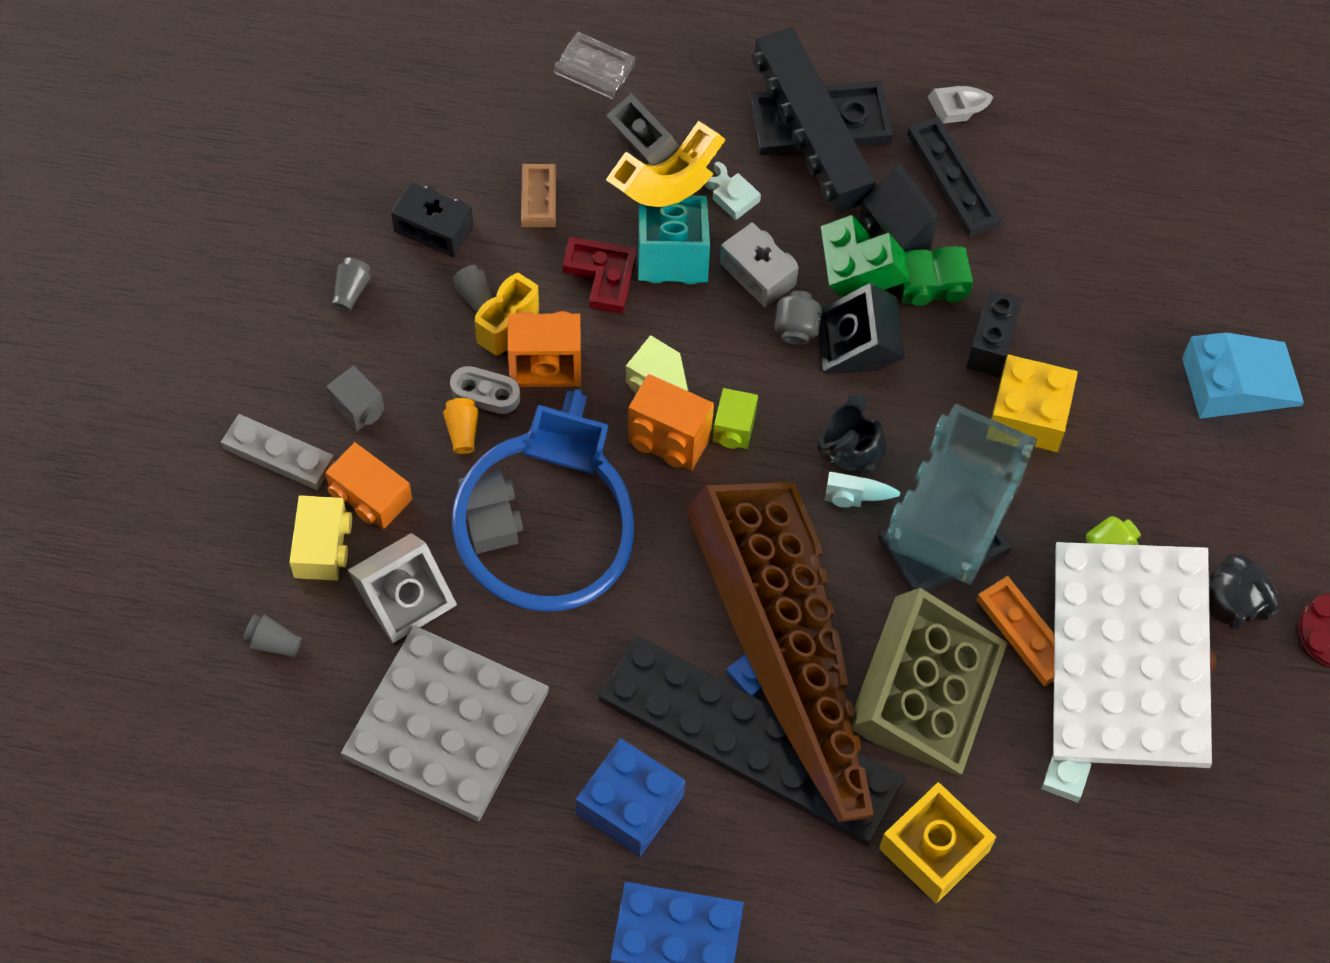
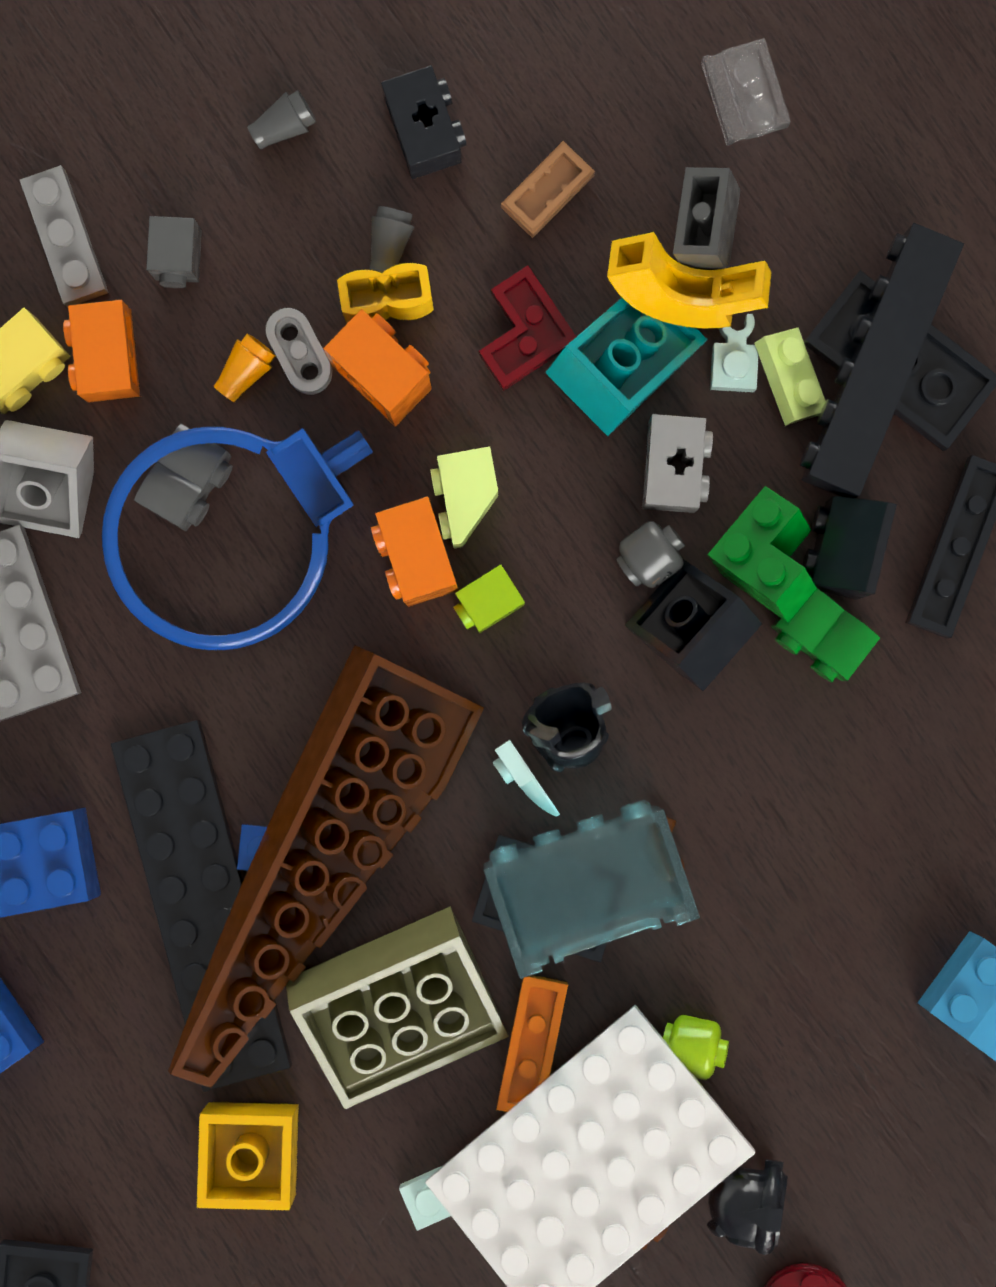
camera: 50 degrees right, 25 degrees up
black brick [966,289,1023,377] -> none
yellow brick [988,355,1078,452] -> none
none -> yellowish green plate [754,328,826,426]

